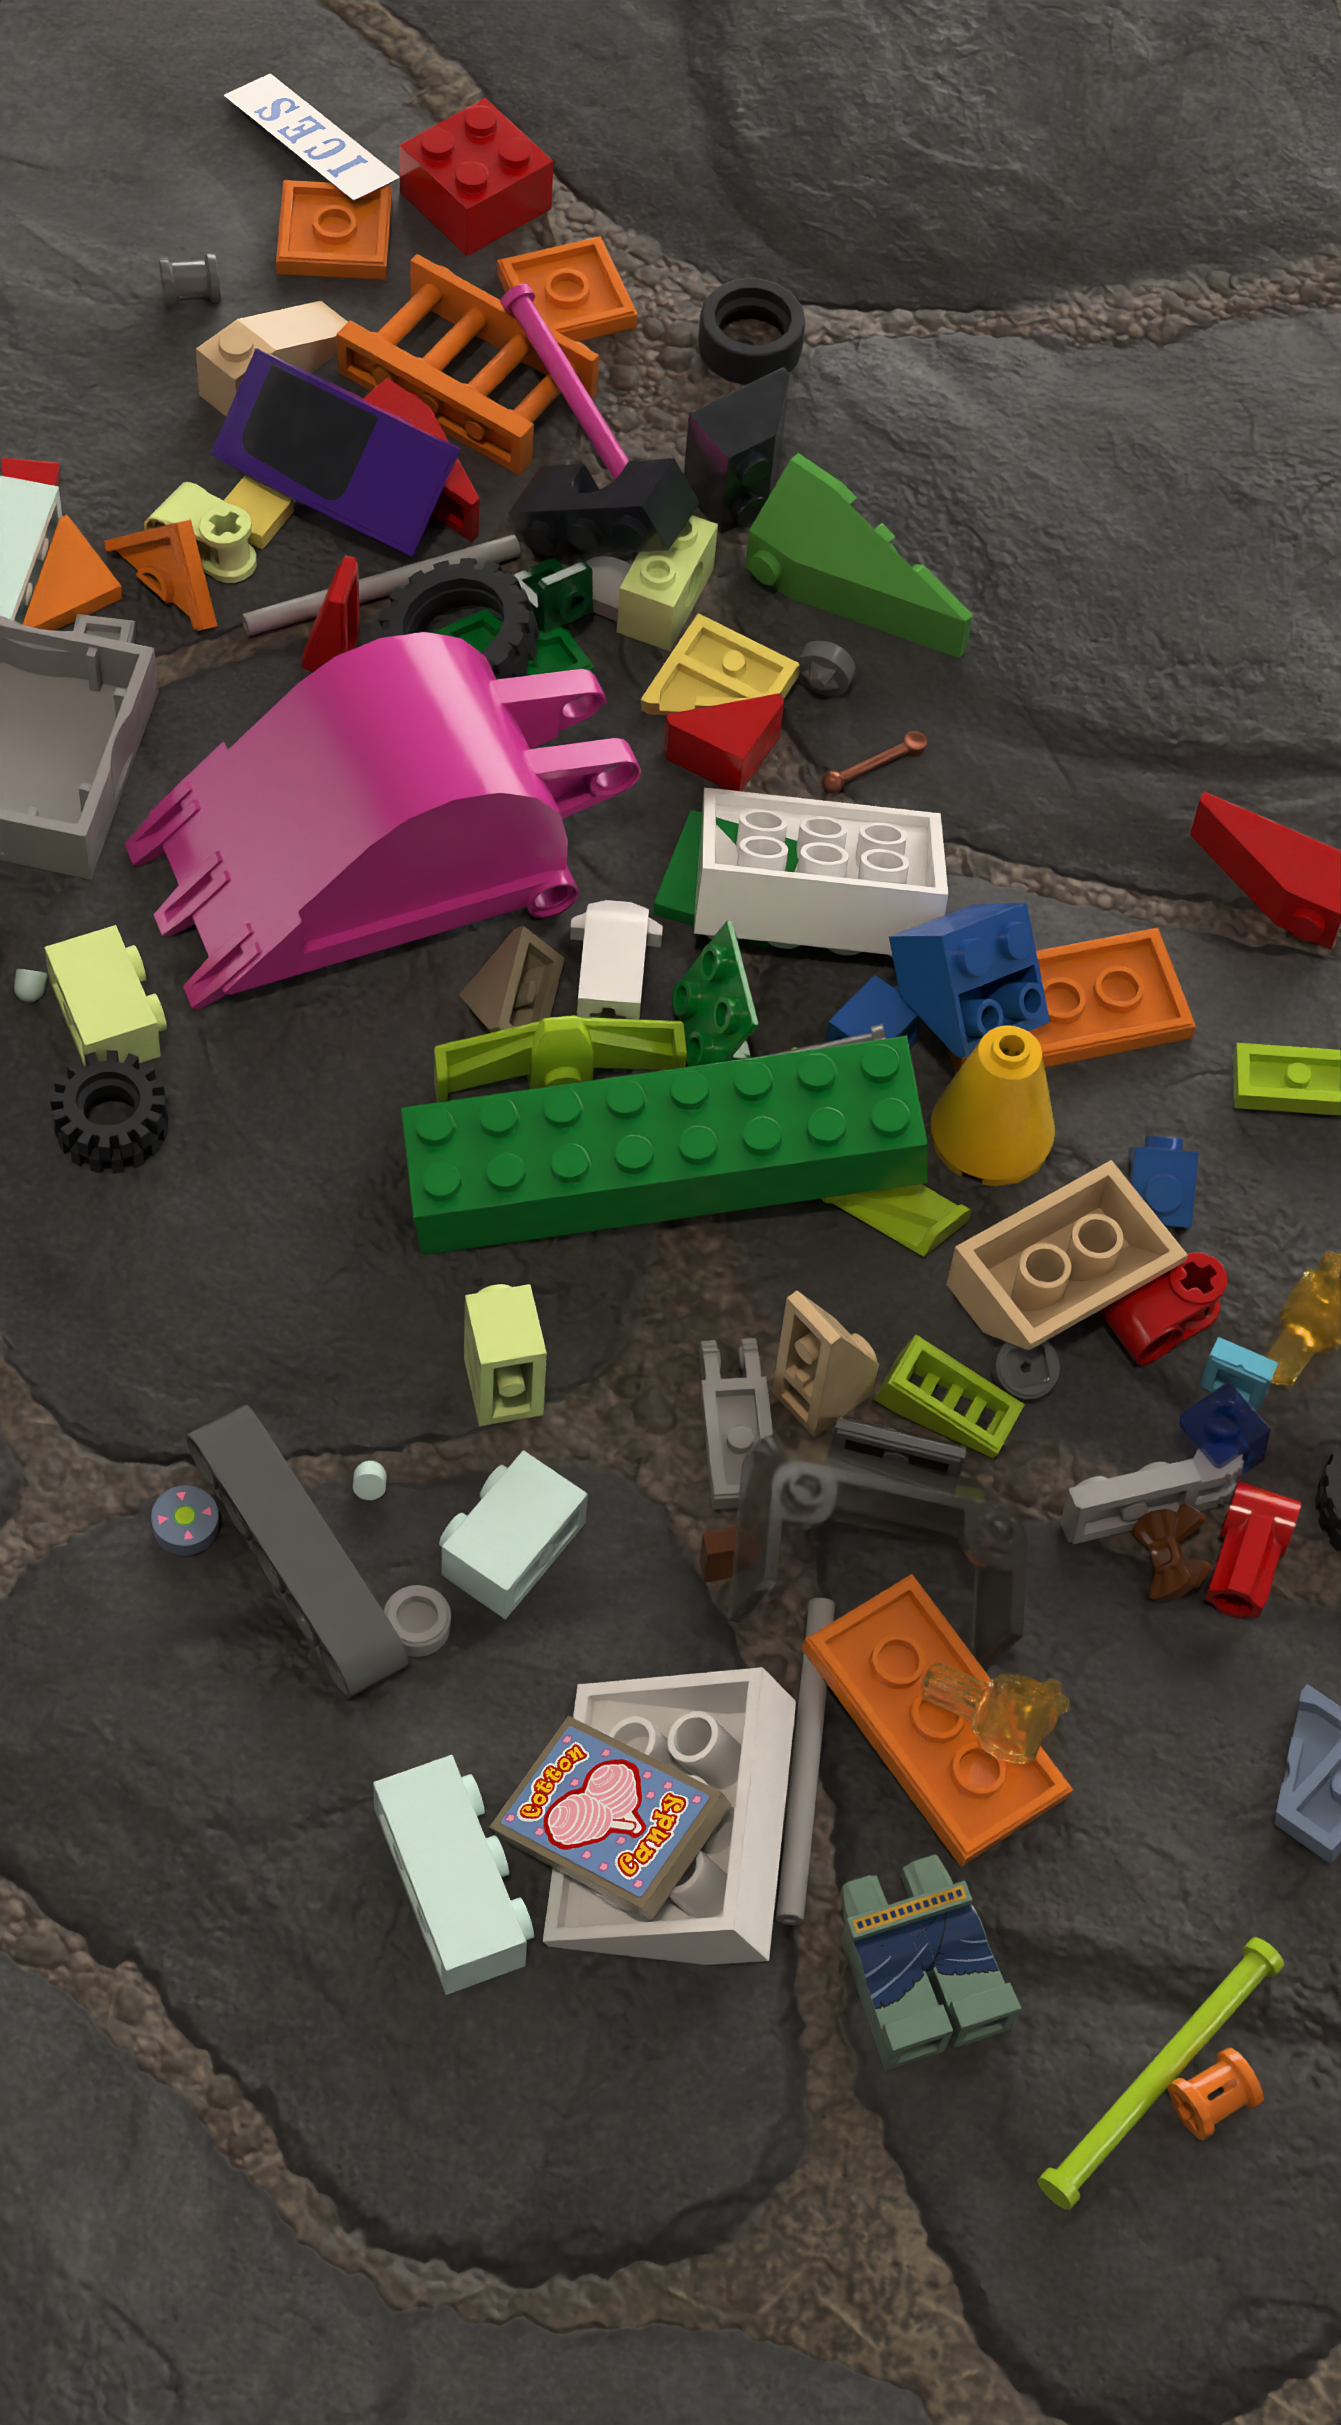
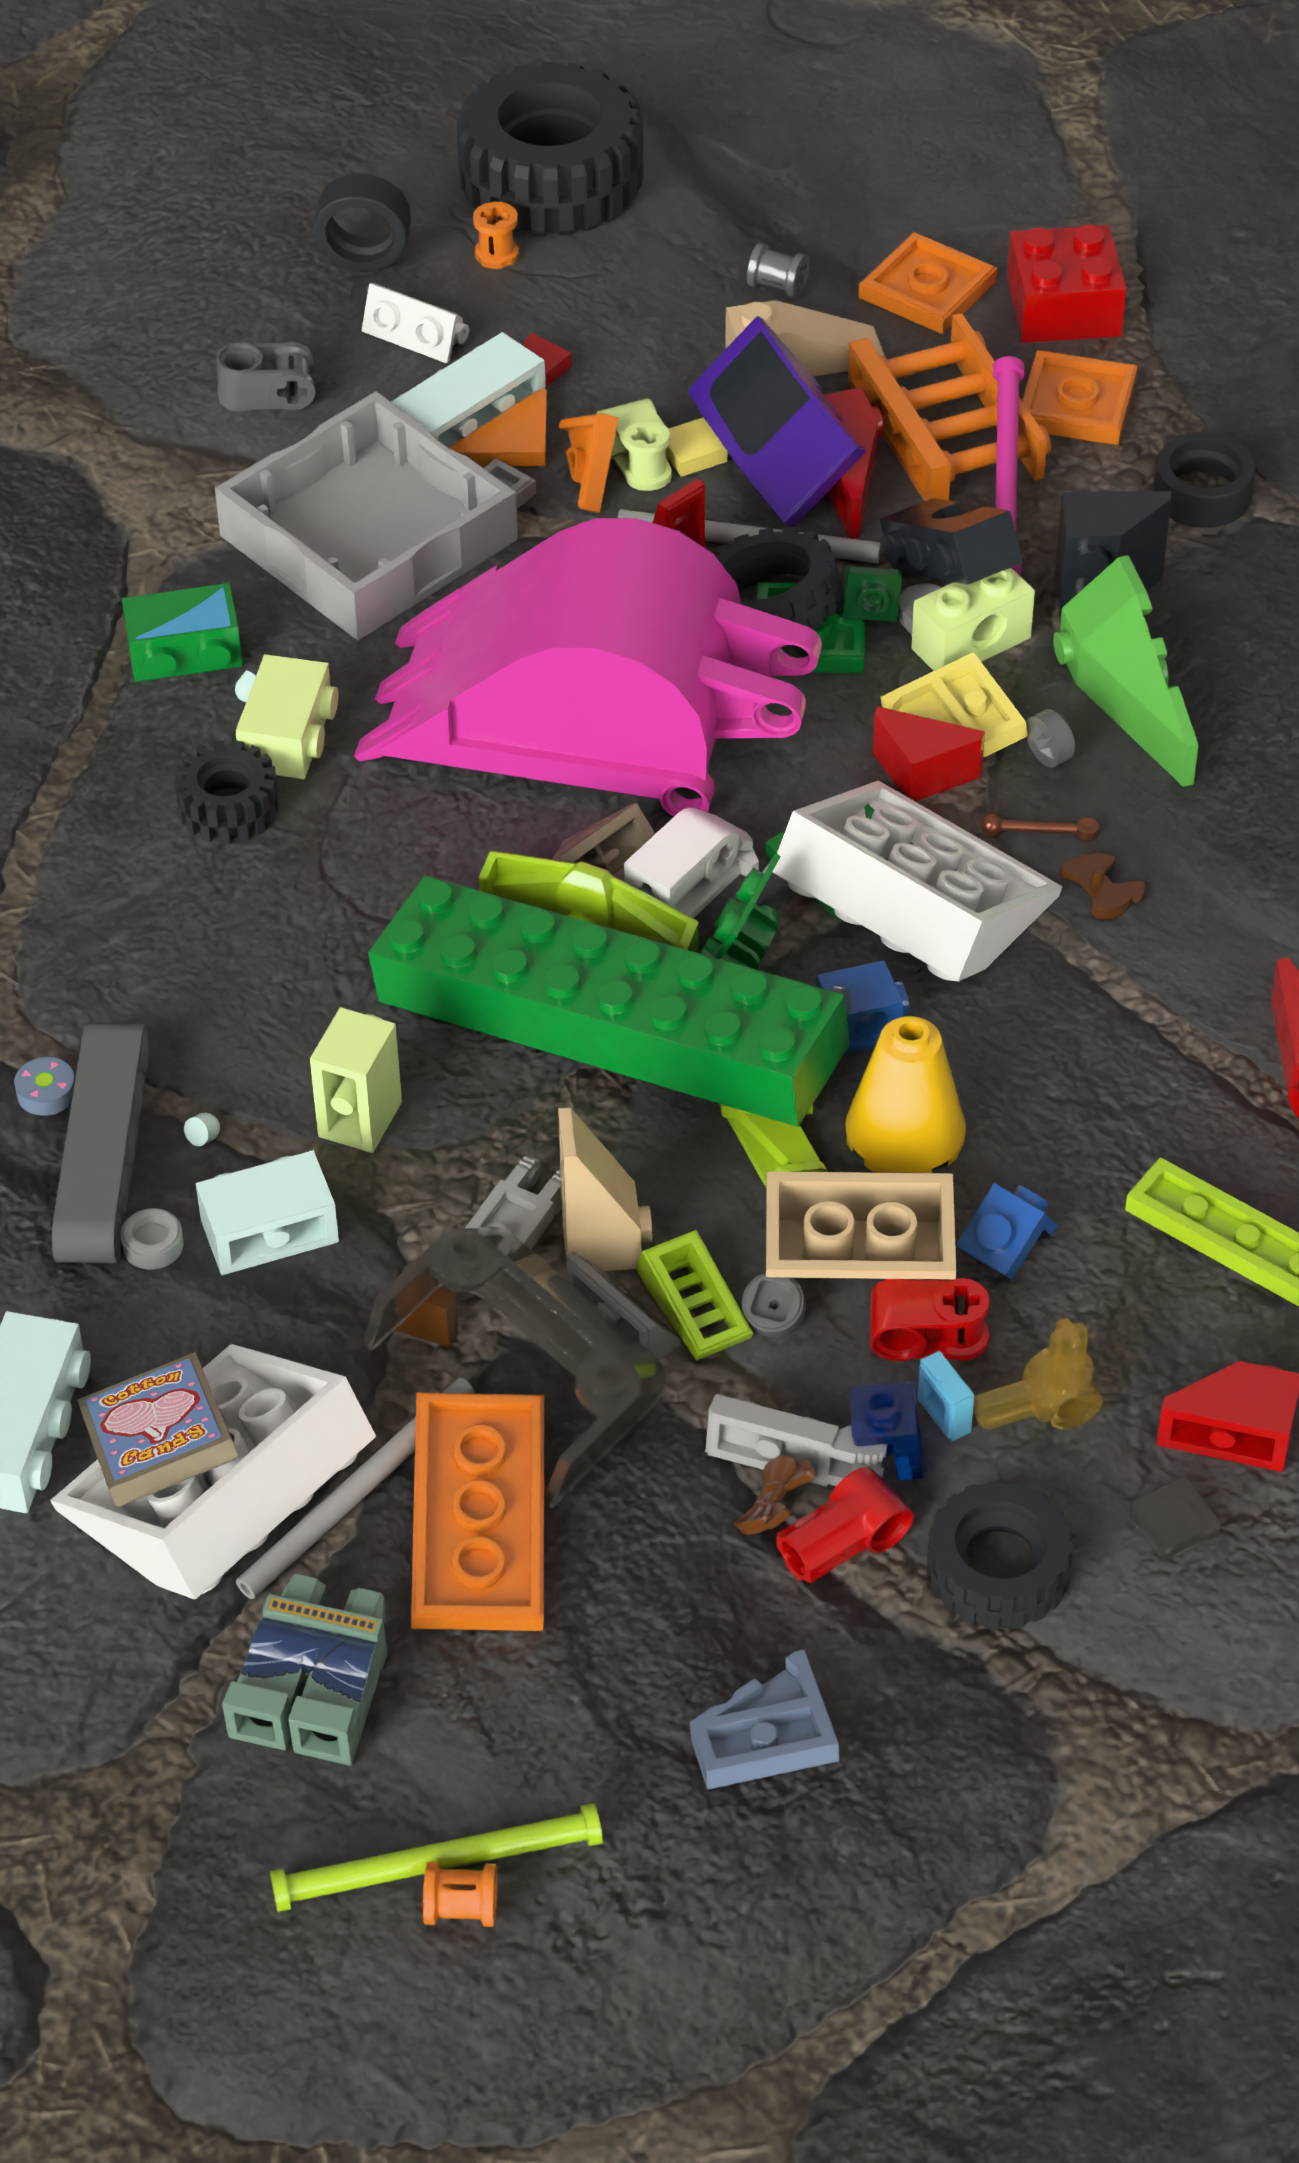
camera: 40 degrees right, 10 degrees down
white sticker [224,74,401,201] -> none
blue slope [889,903,1050,1057] -> none
clear yellow axle [920,1663,1070,1764] -> none
orange tile [946,928,1196,1073] -> none
none -> reddish brown piece [1059,852,1145,919]

